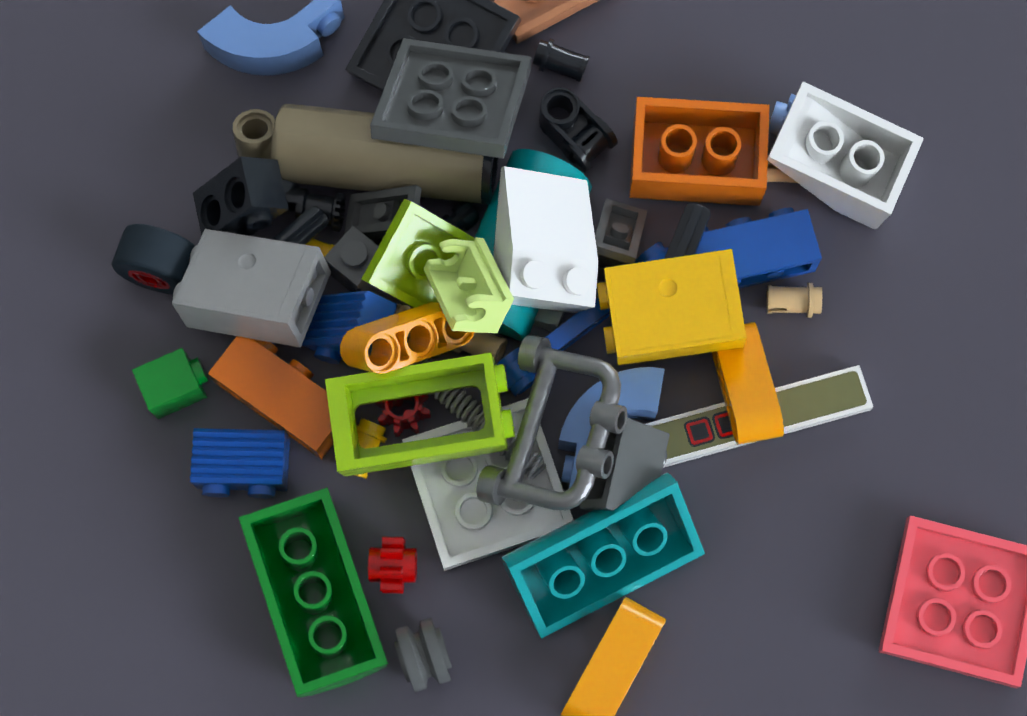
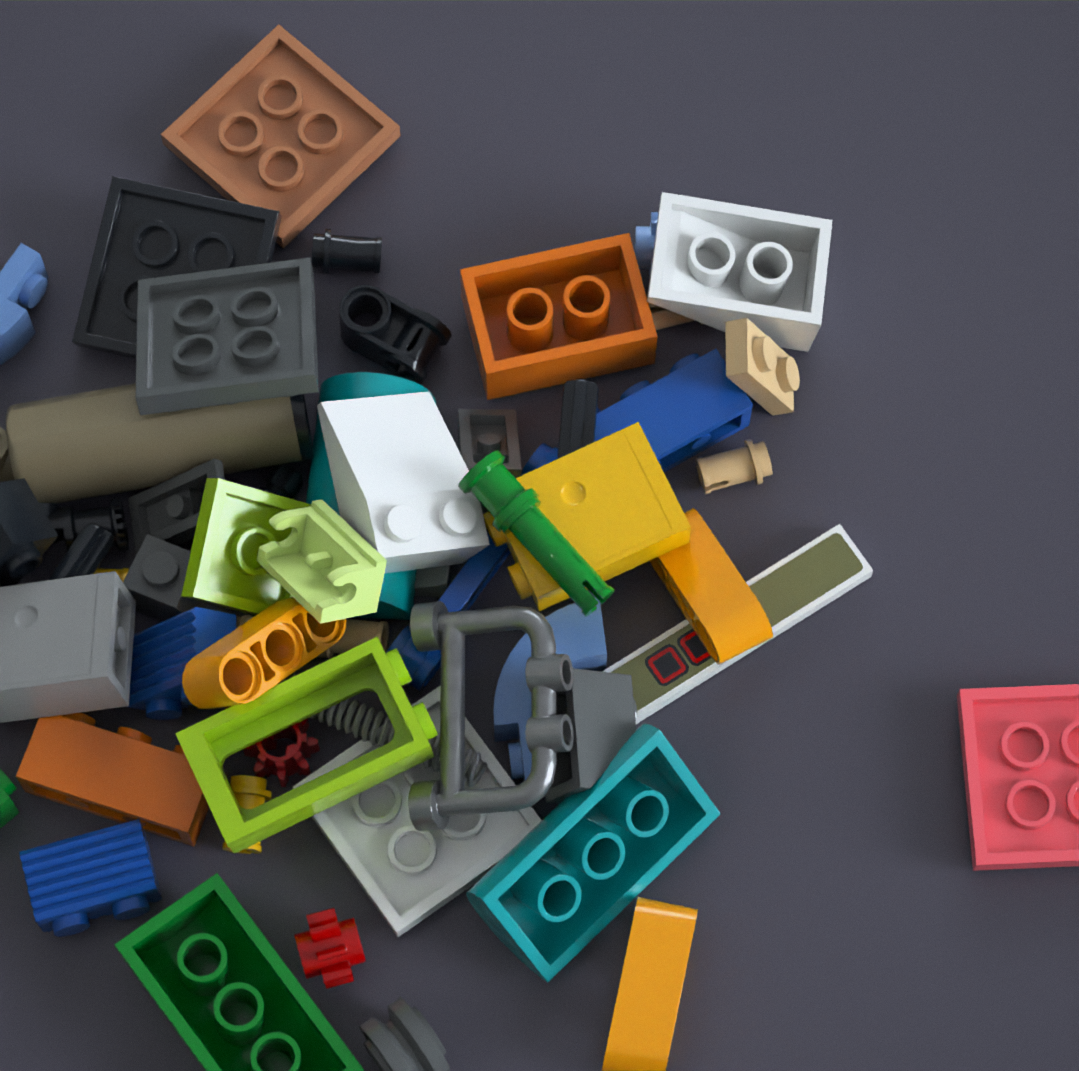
camera: 20 degrees left, 5 degrees down
none -> green pin [458,450,615,617]
none -> tan plate [725,318,800,416]

